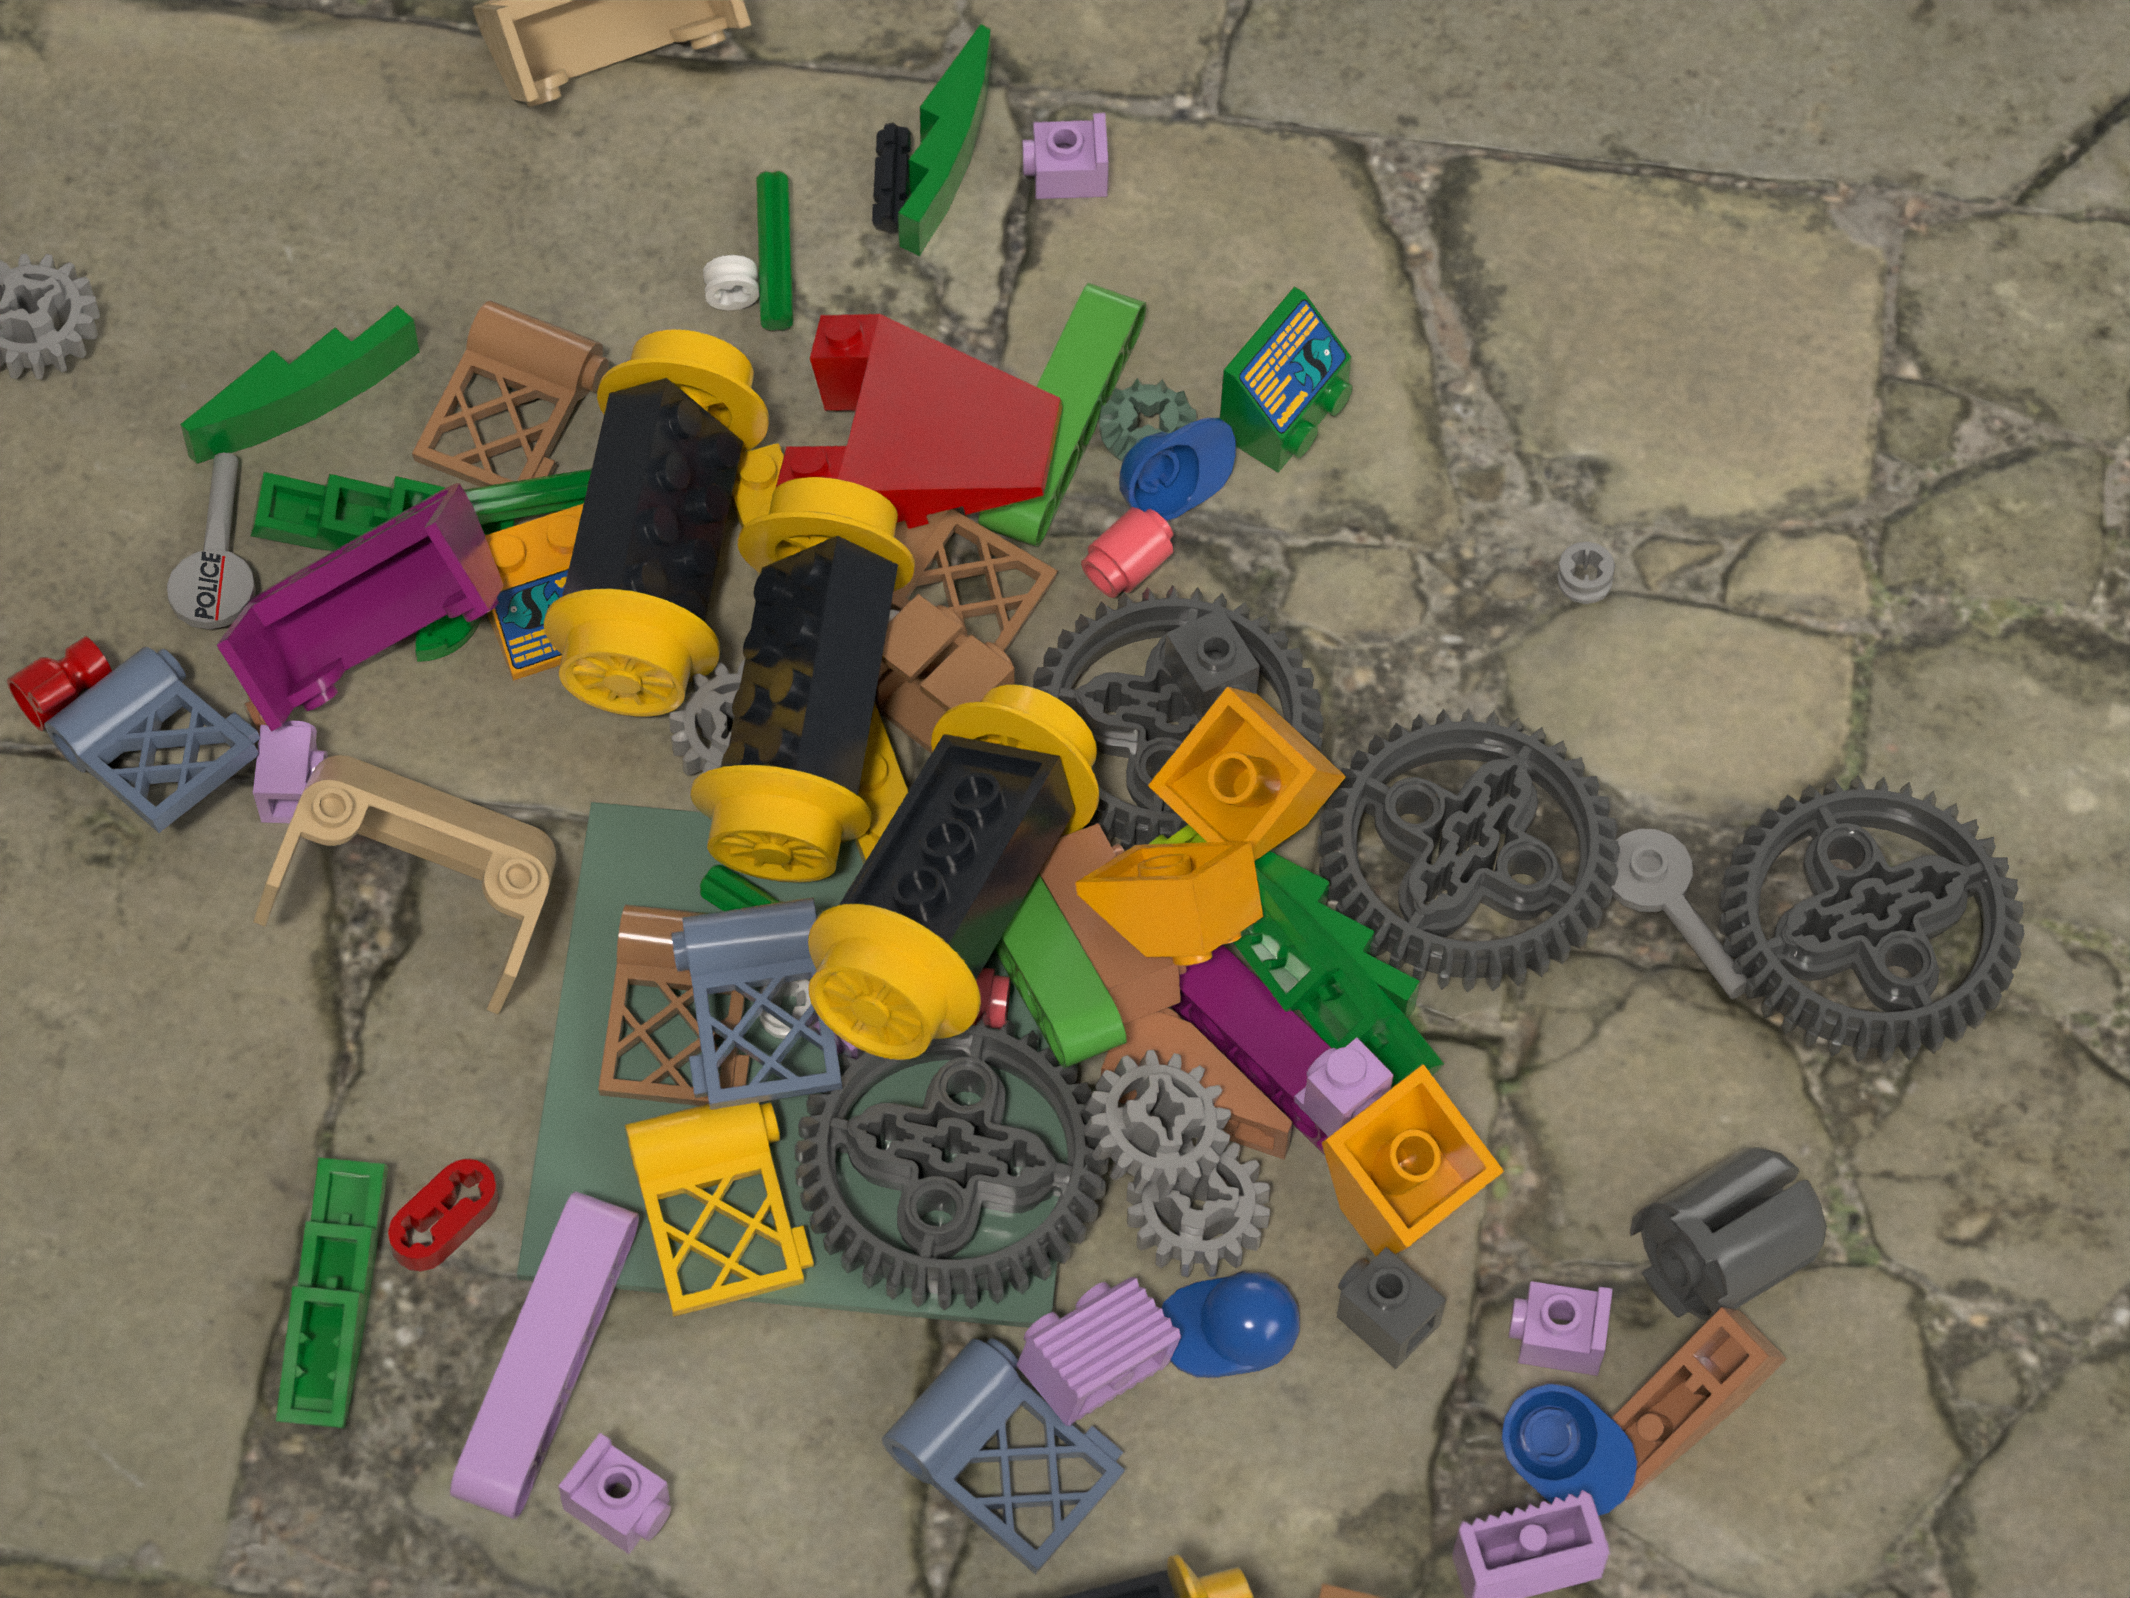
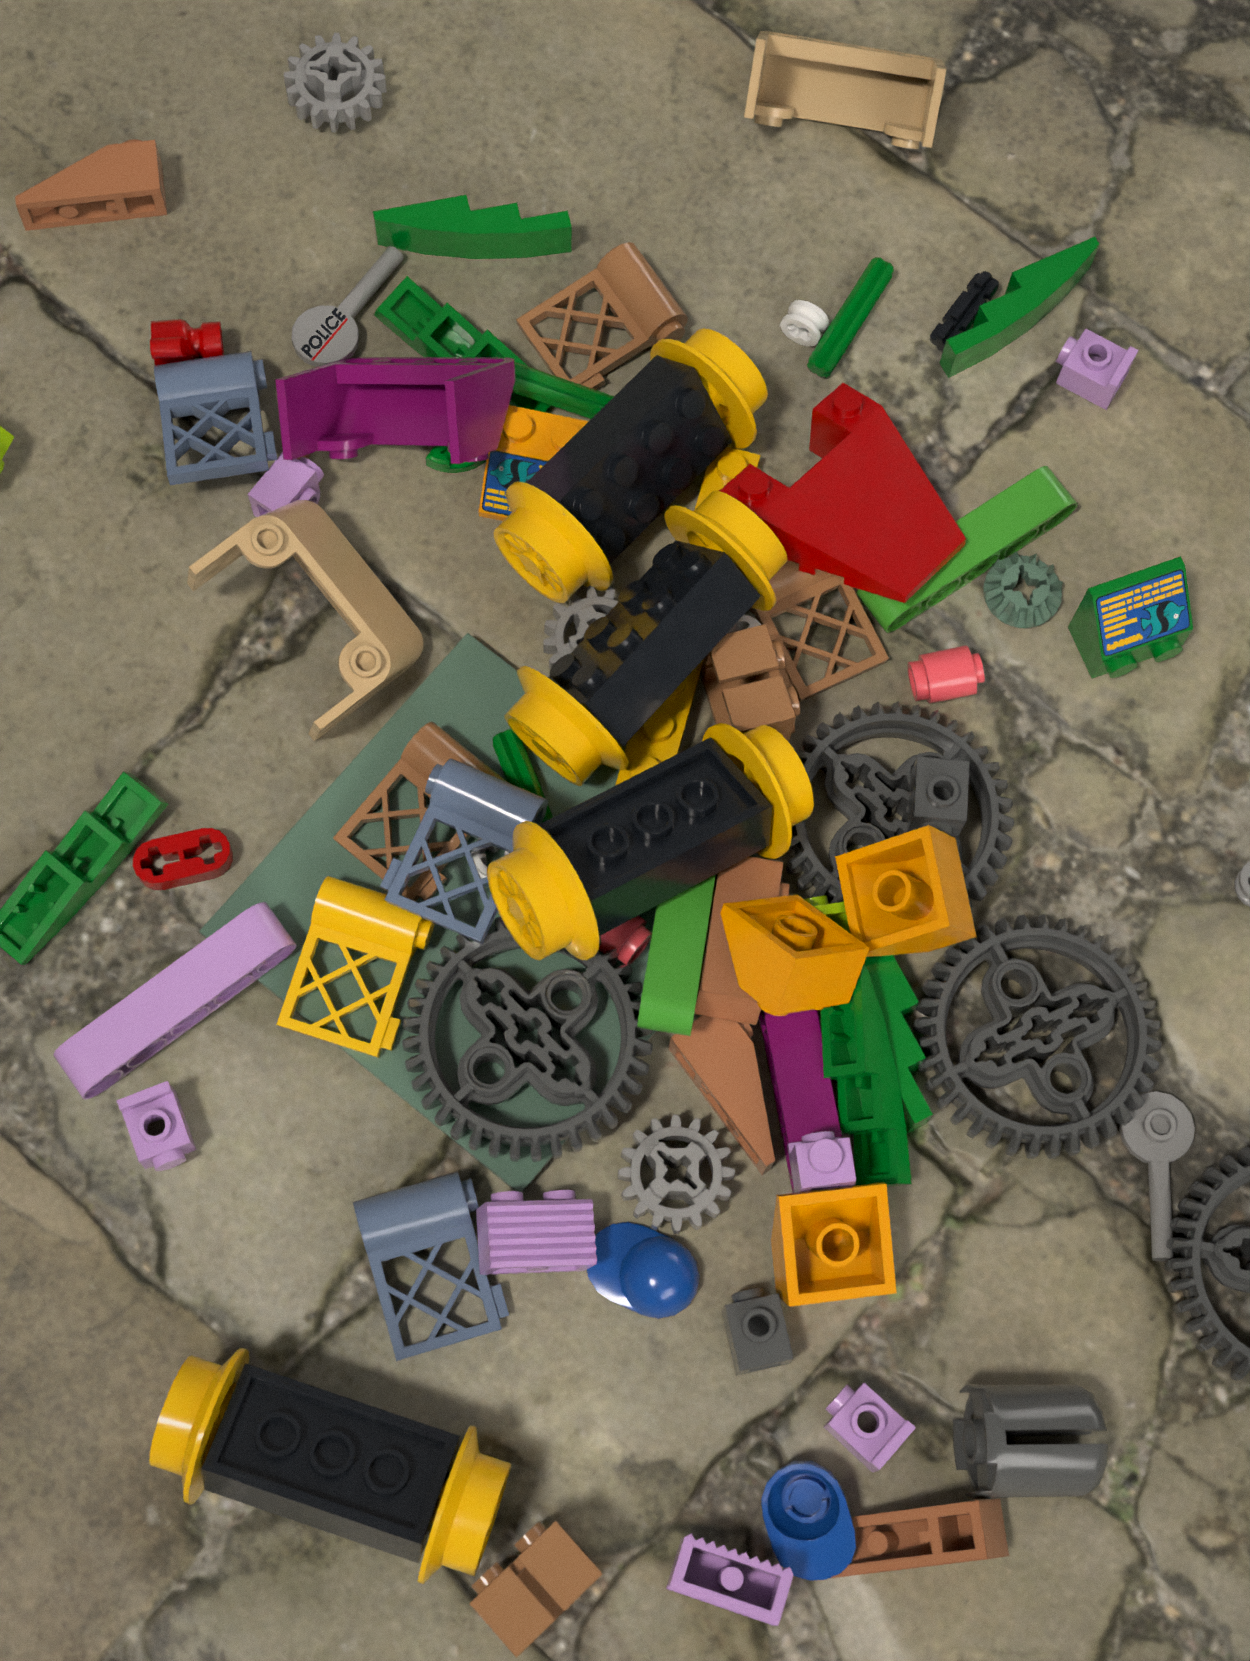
camera: 30 degrees right, 10 degrees up
light grey gear [1084,1050,1231,1196] -> none
blue cap [1119,417,1236,521] -> none

